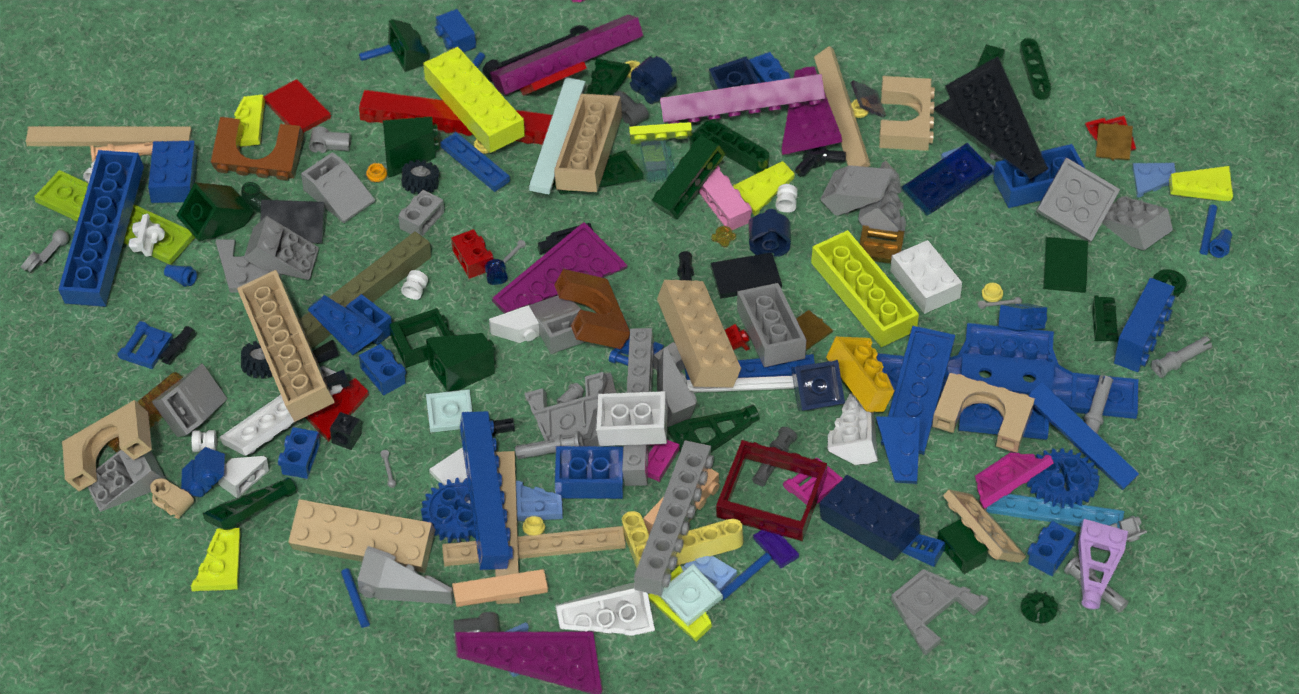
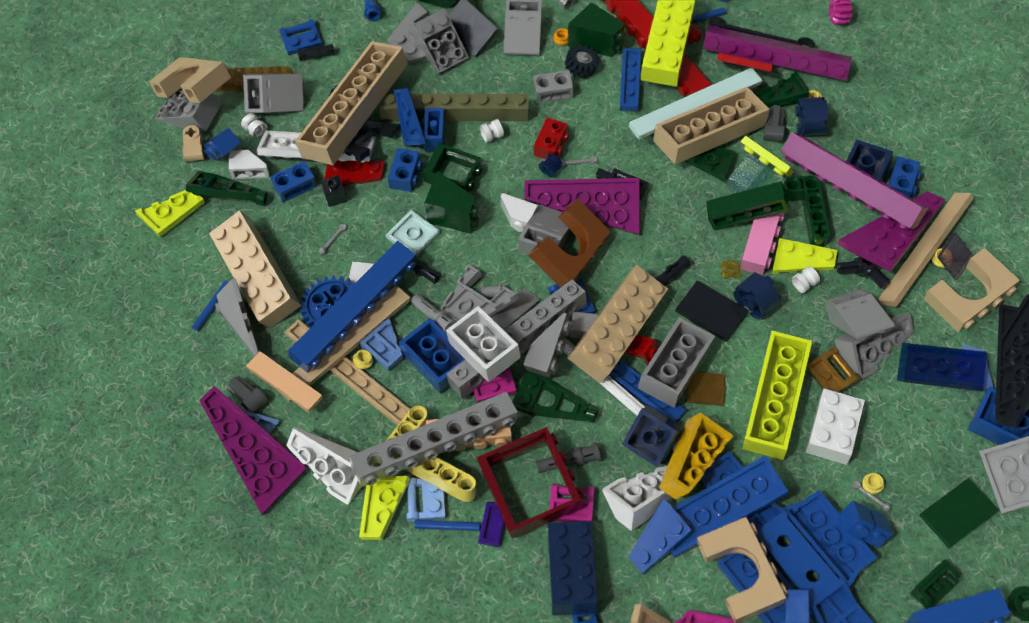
camera: 50 degrees right, 10 degrees up
light aqua tile [659,564,723,627] -> none

